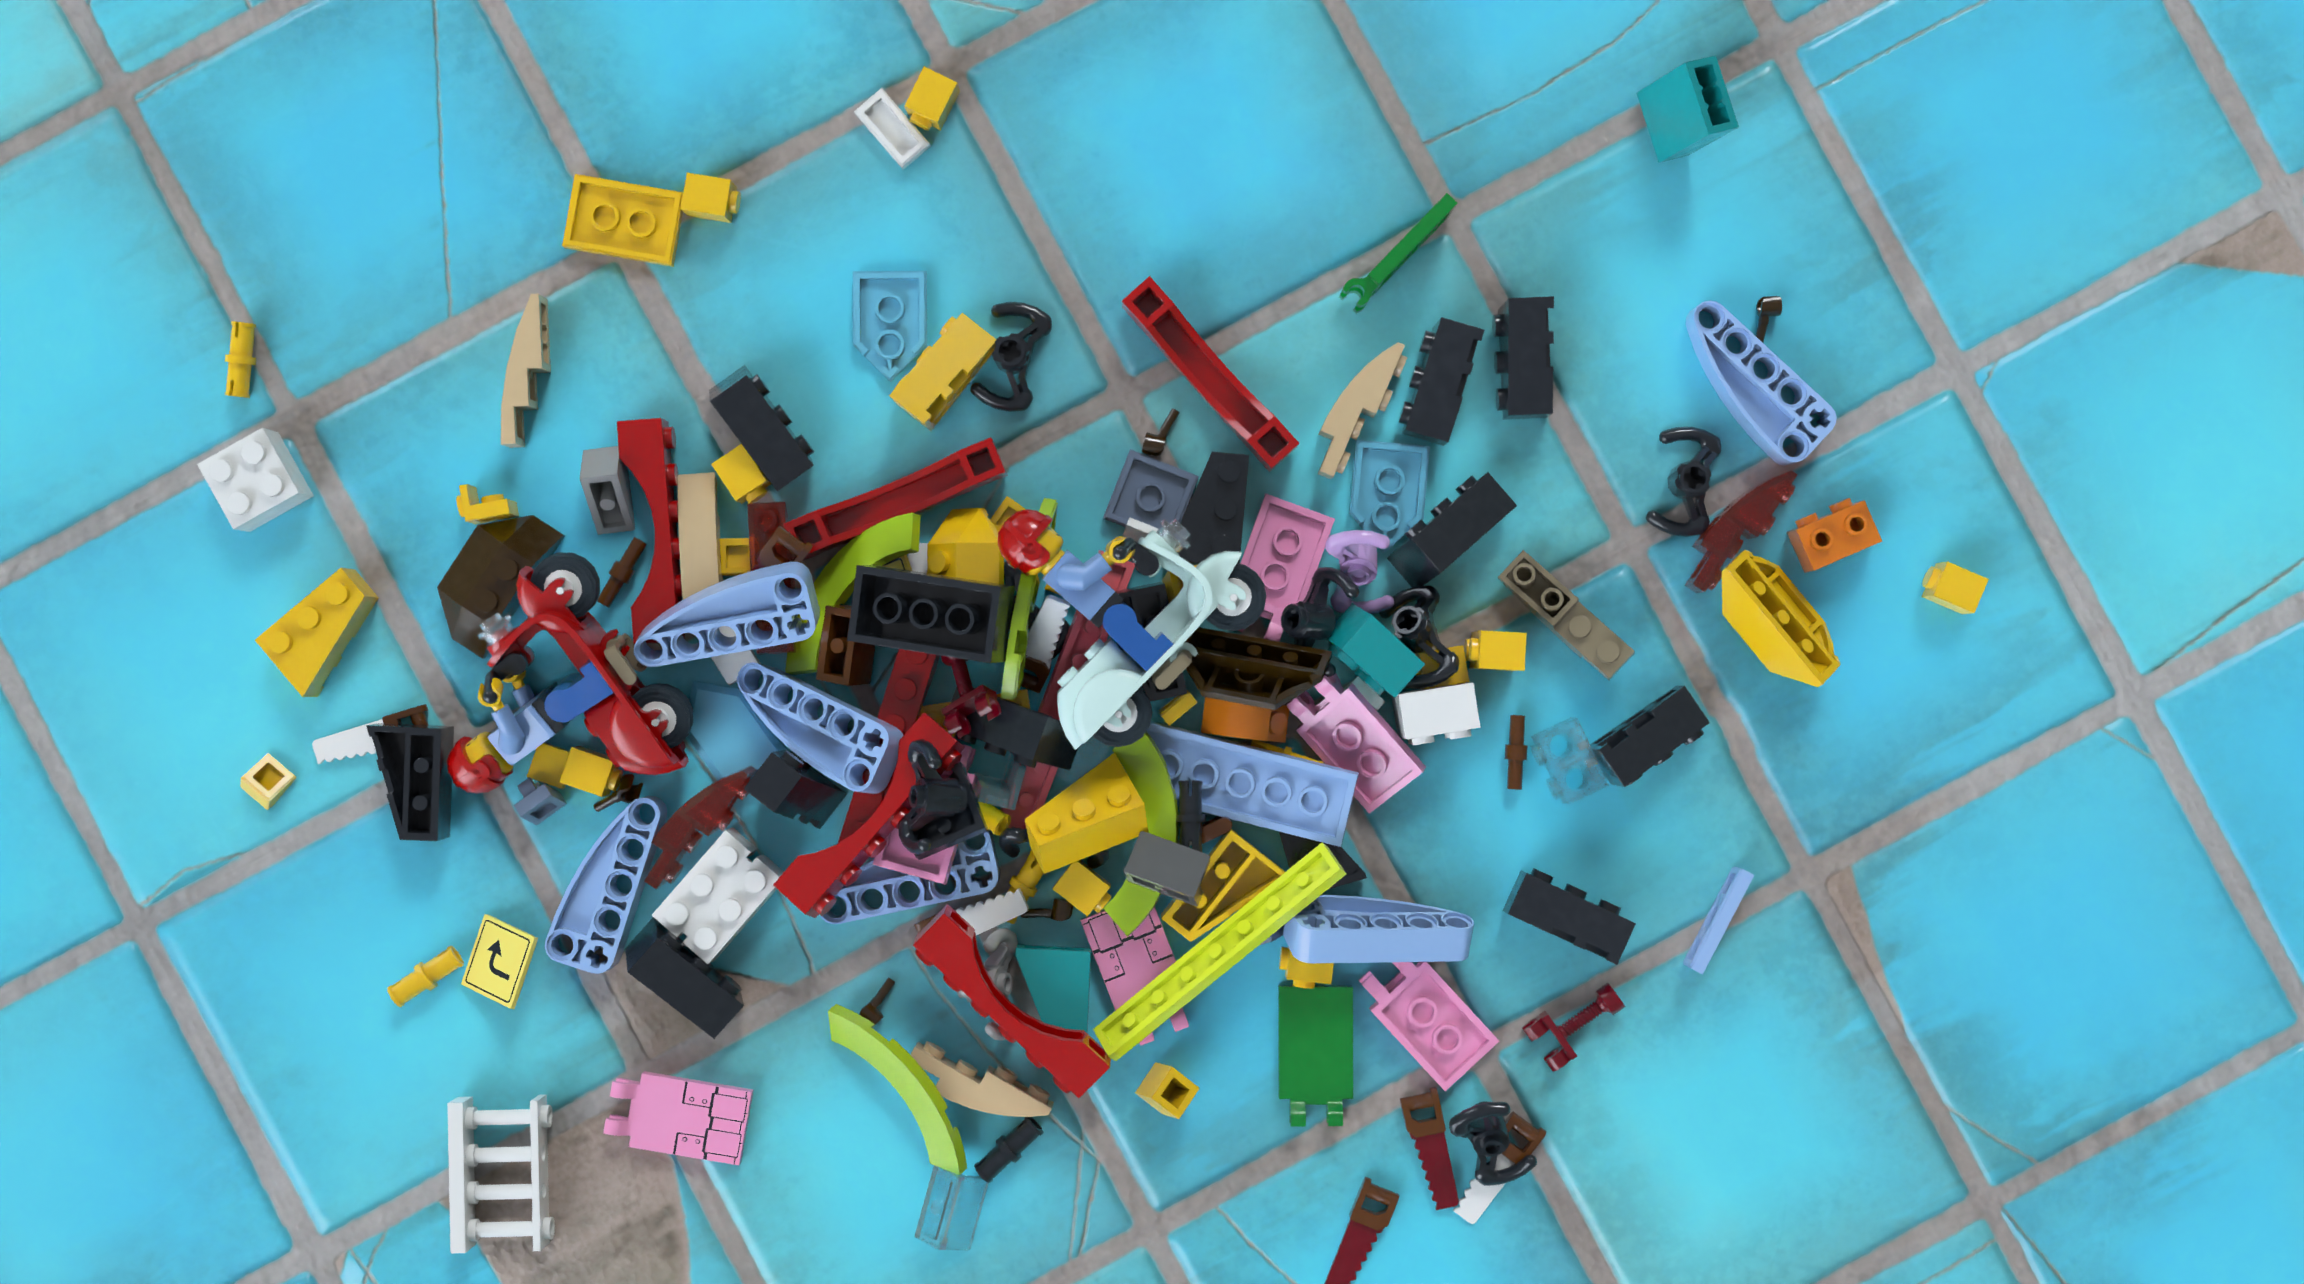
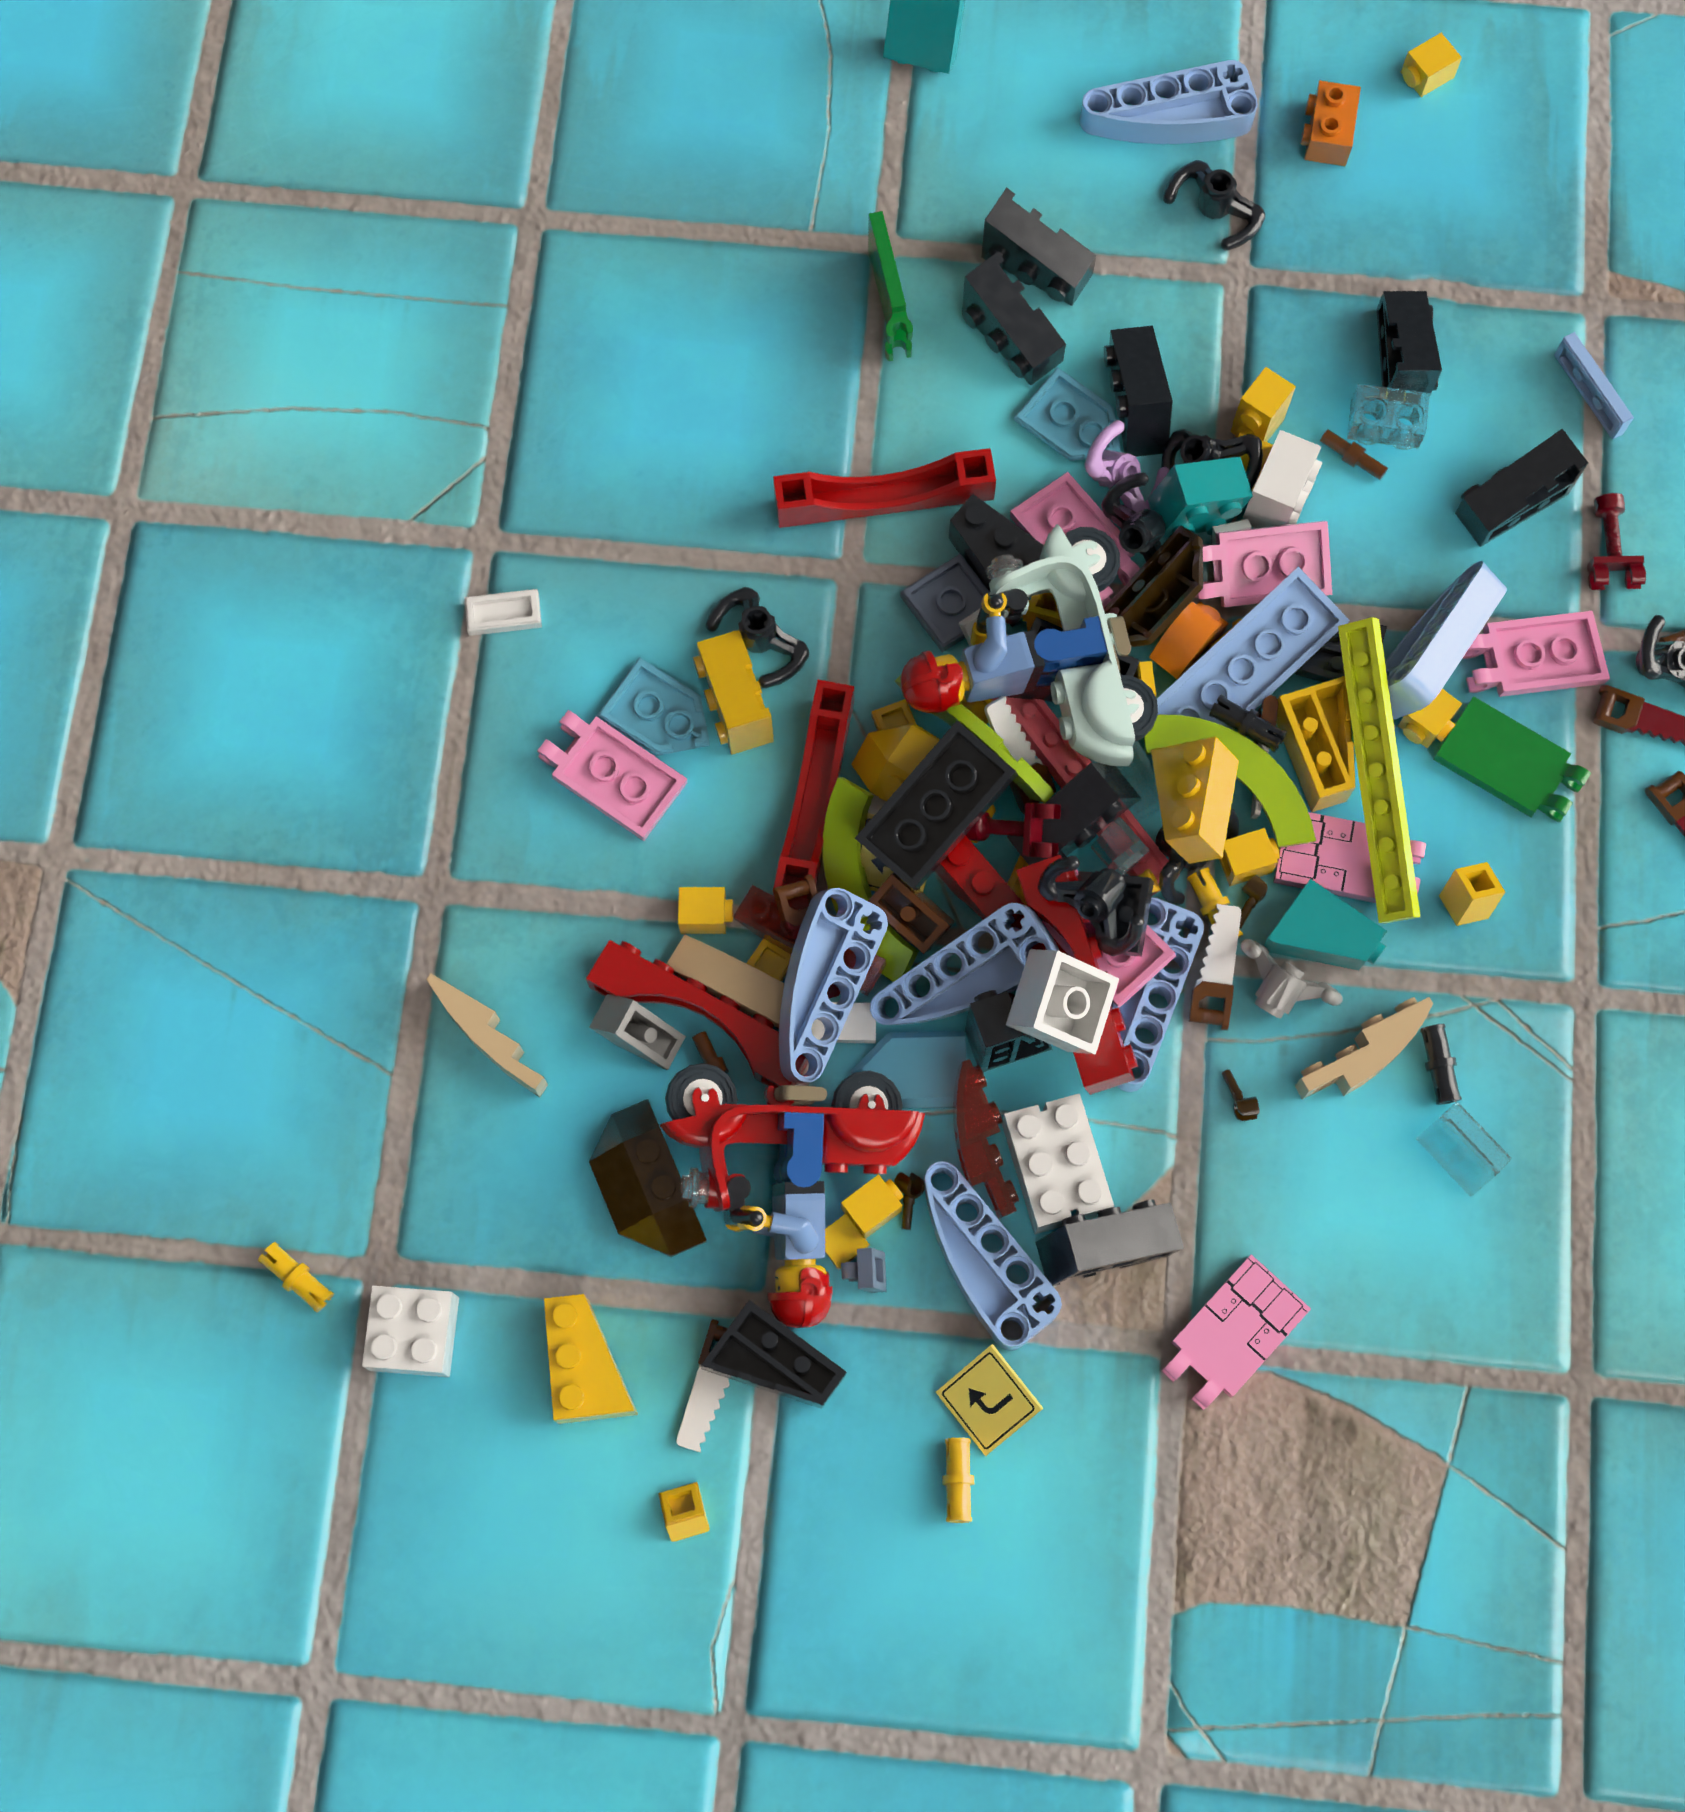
camera: 55 degrees left, 15 degrees down
white fence [447,1095,555,1254] -> none
yellow bracket [456,484,519,525] -> none
yellow tile [562,174,683,267] -> none
yellow brick [681,173,741,223] -> none
black wedge [709,365,814,491] -> none
lime tile [828,1004,967,1175] -> none
yellow brick [904,66,960,131] -> none
red arch [913,904,1111,1099] -> none
dark grey panel [1124,831,1210,907] -> none
dark brown hand [1142,408,1180,456] -> none
tan slope [1318,342,1407,479] -> none
dark tan slope [1498,550,1635,680] -> none
clear red slope [1684,470,1798,593] -> none
yellow wedge [1722,550,1841,687] -> none
dark brown hand [1756,296,1782,342] -> none
none -> bright pink tile [537,710,687,841]
none -> white brick [1006,949,1119,1054]

